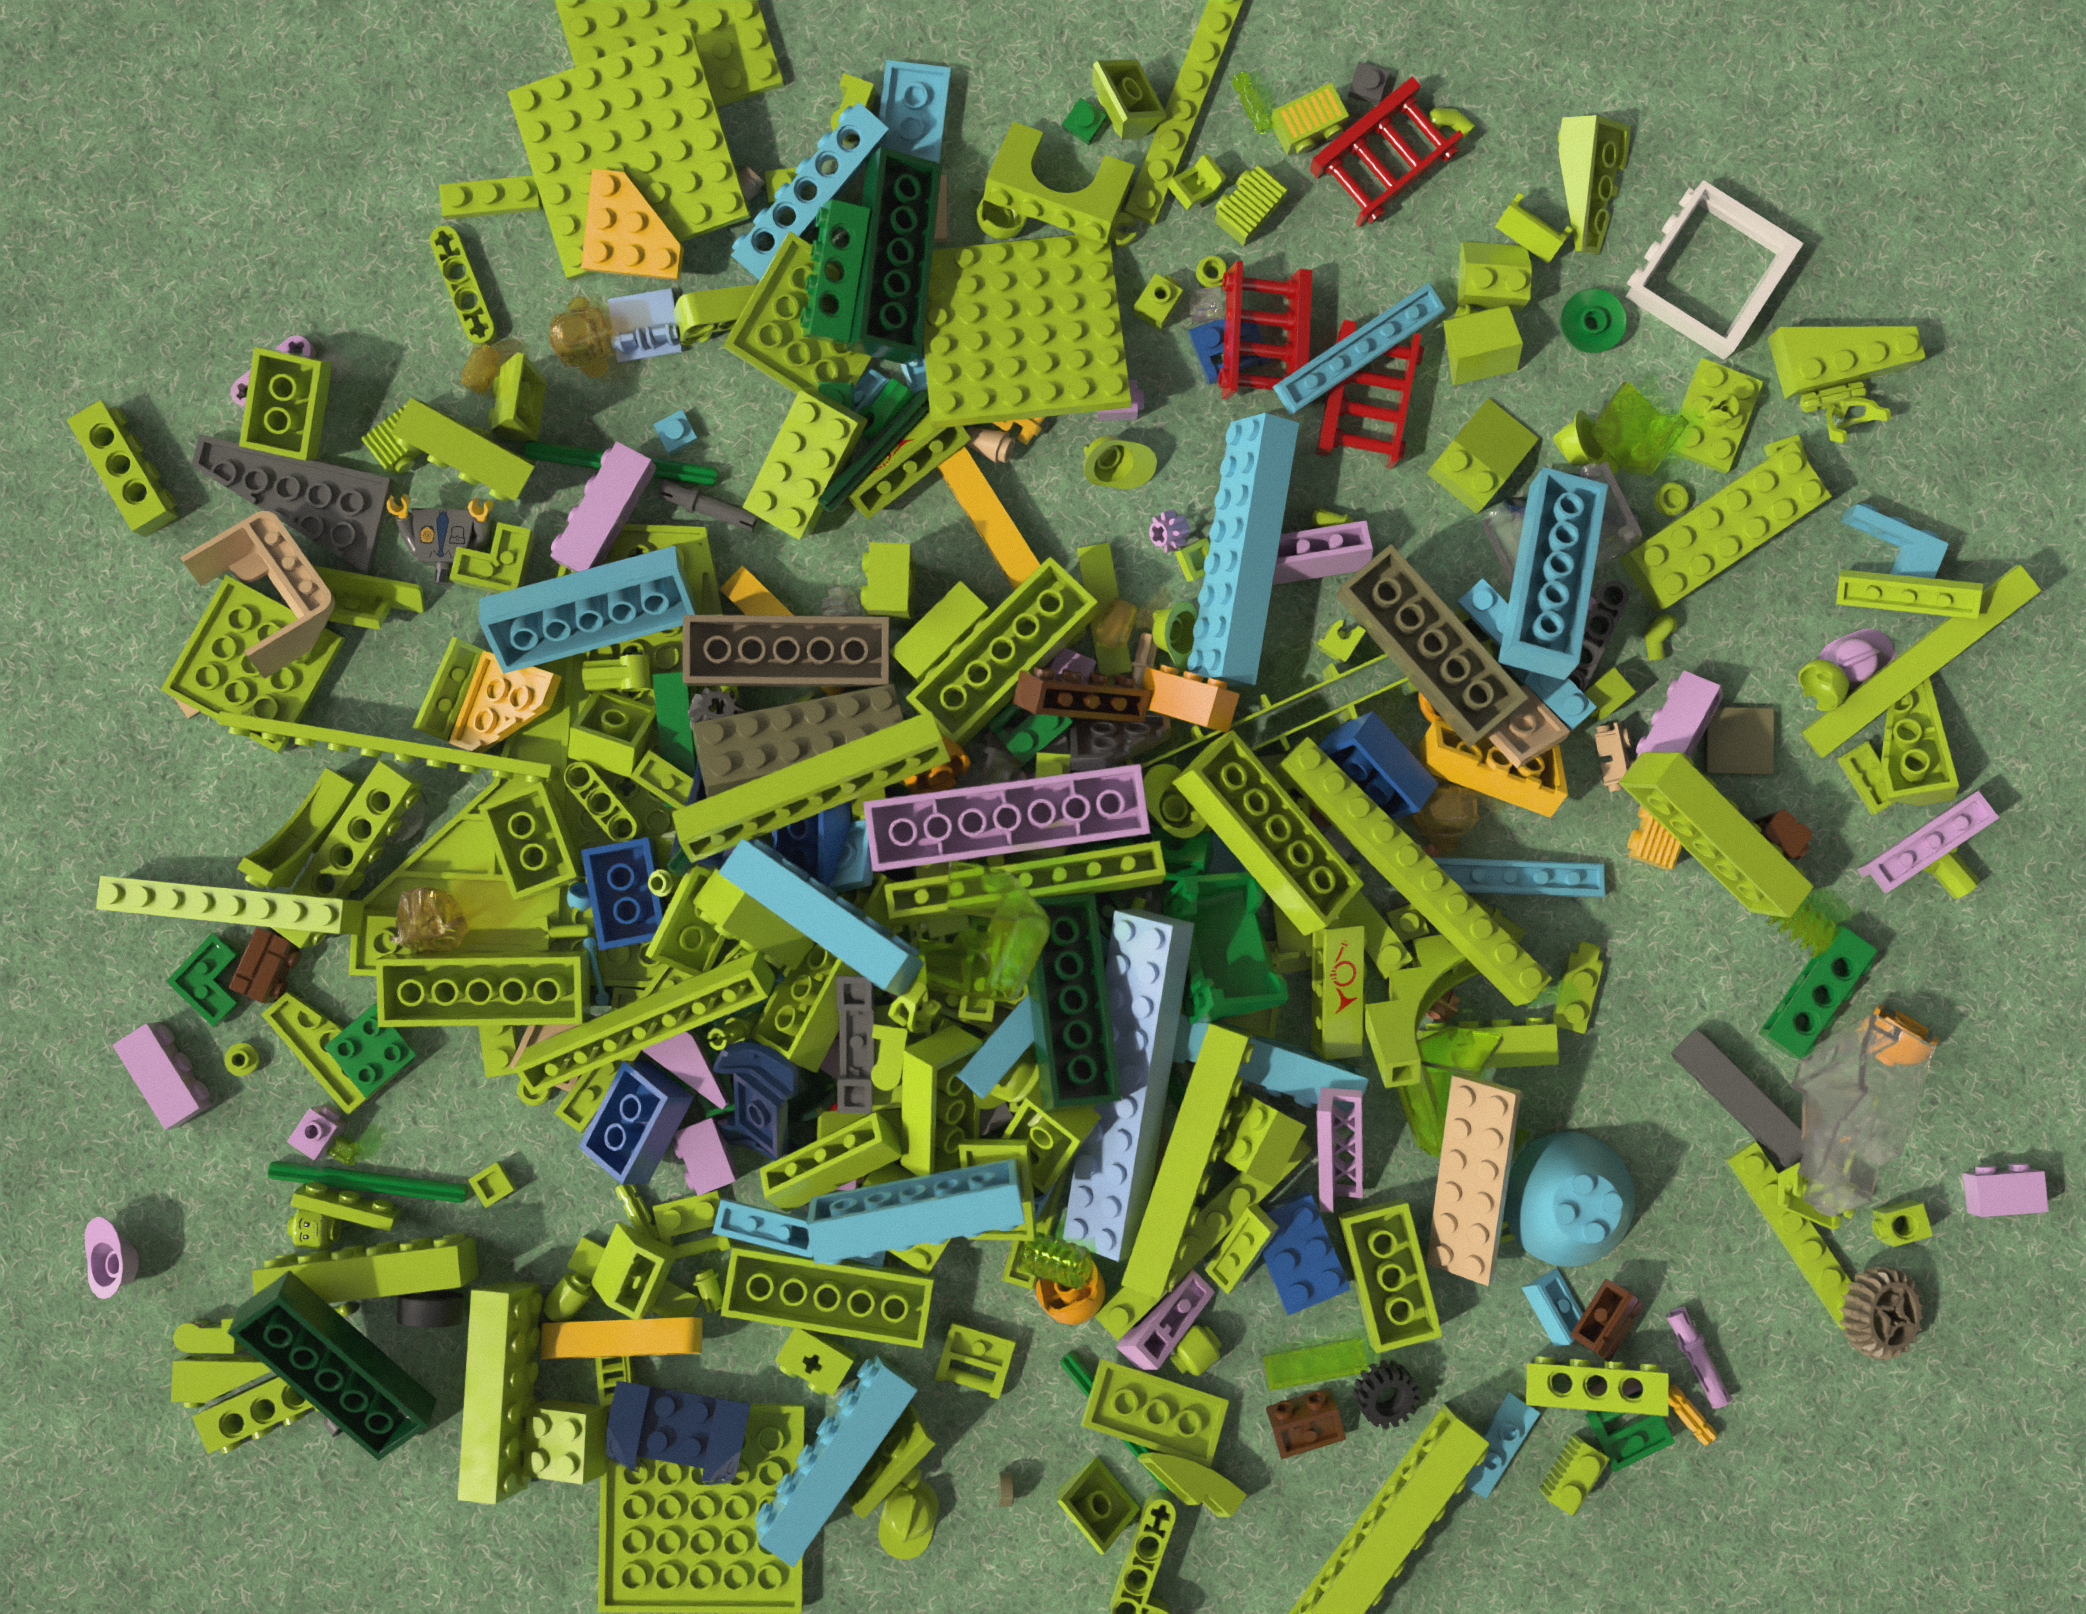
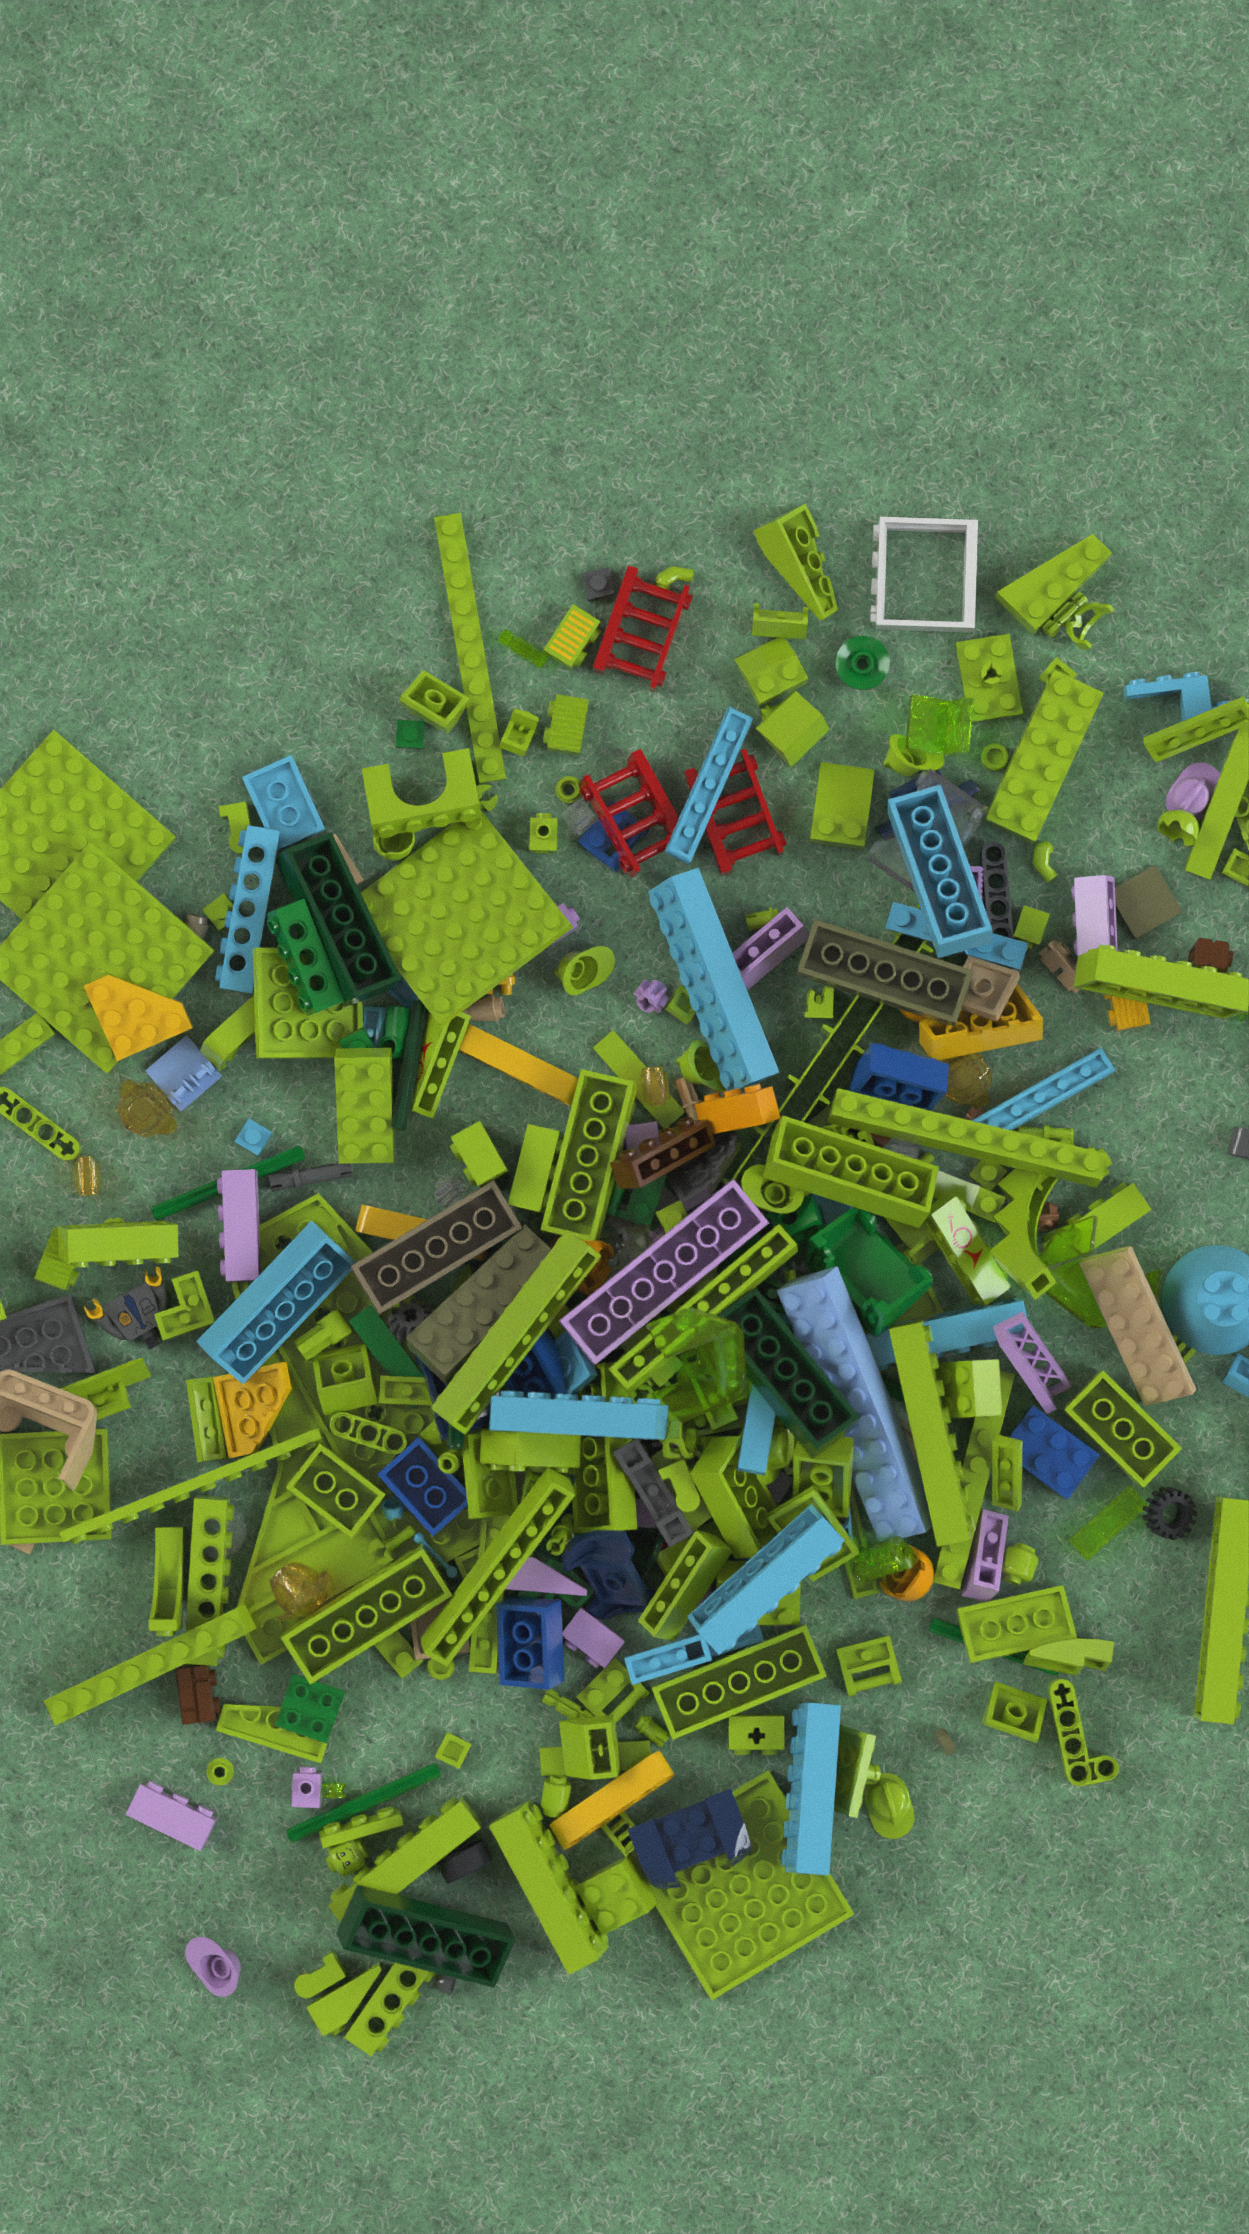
camera: 30 degrees left, 0 degrees up
green plate [166,933,241,1027] -> none
lime slope [488,353,547,442] -> none
reddish brown bracket [1266,1388,1346,1460] -> none
lime hinge [1551,940,1603,1034] -> none

